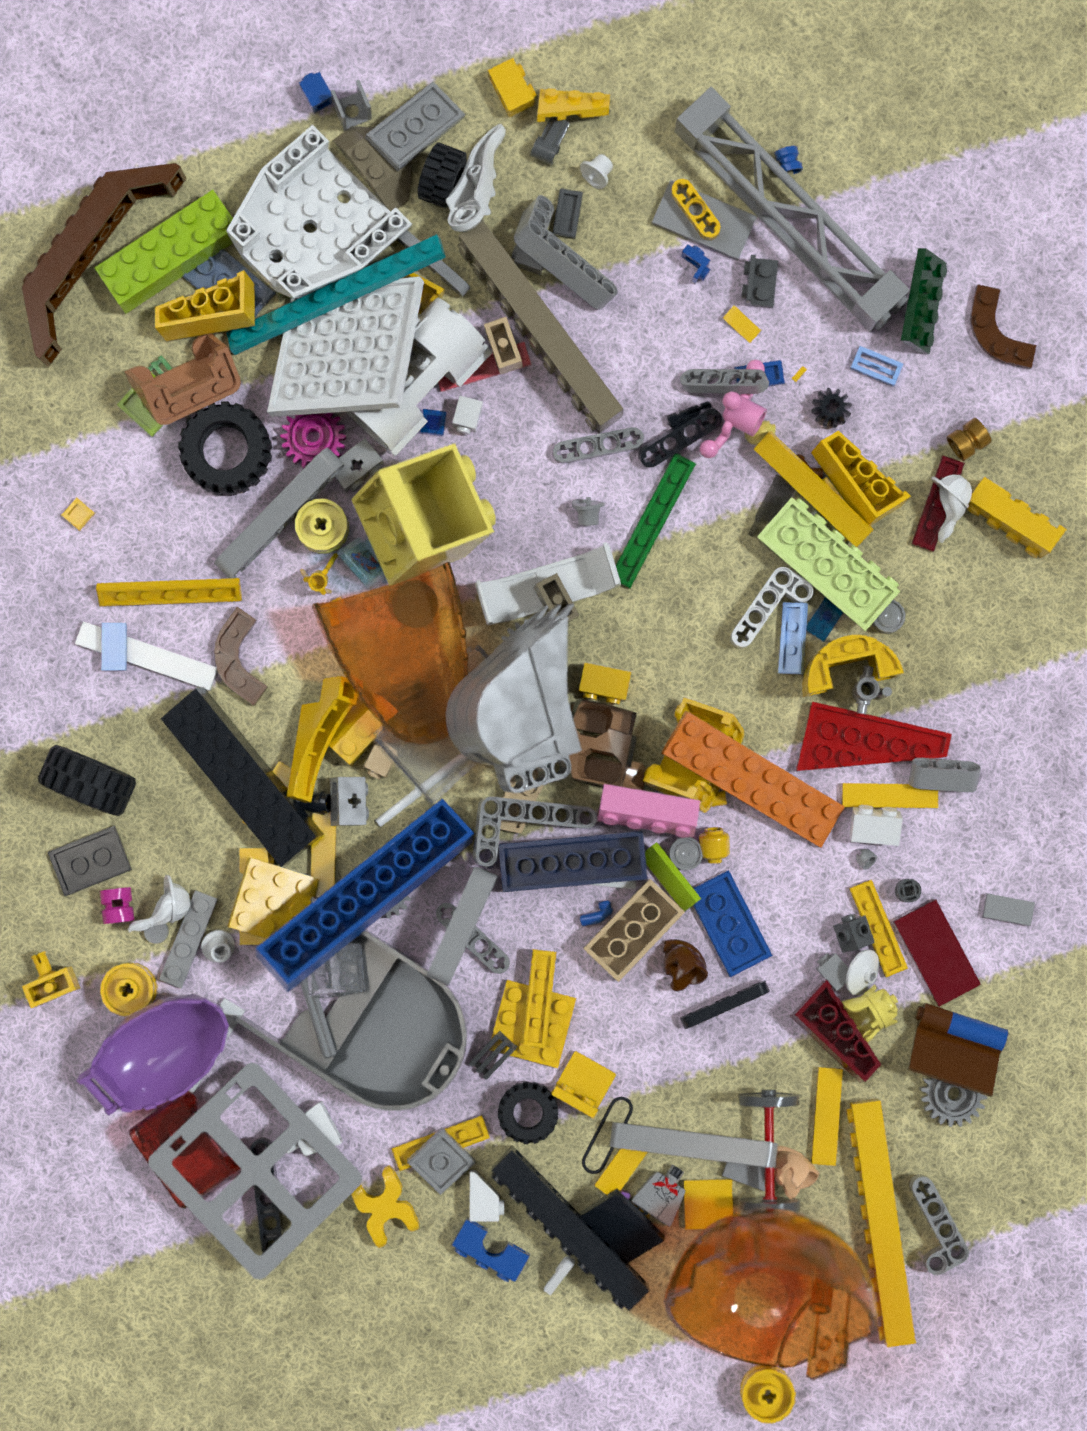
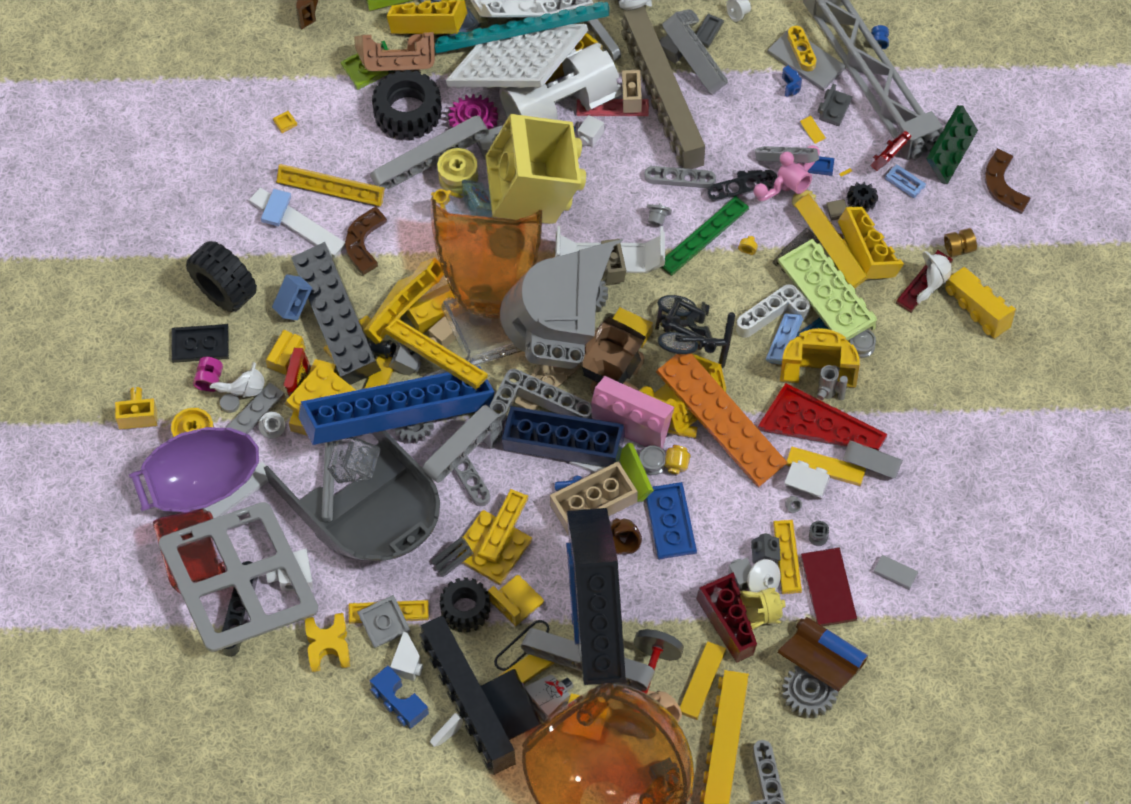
camera: 20 degrees right, 25 degrees down
black beam [680,980,770,1029] -> none
none -> yellow brick [266,330,306,375]
none -> medium blue brick [272,275,312,320]
none -> red container [284,347,311,397]
none -> yellow tile [384,318,488,389]
none -> black panel [566,508,626,685]
none -> black piece [655,295,735,369]
none -> yellow tile [738,236,758,255]
none -> dark tan tile [826,199,847,221]
none -> container [870,131,912,171]

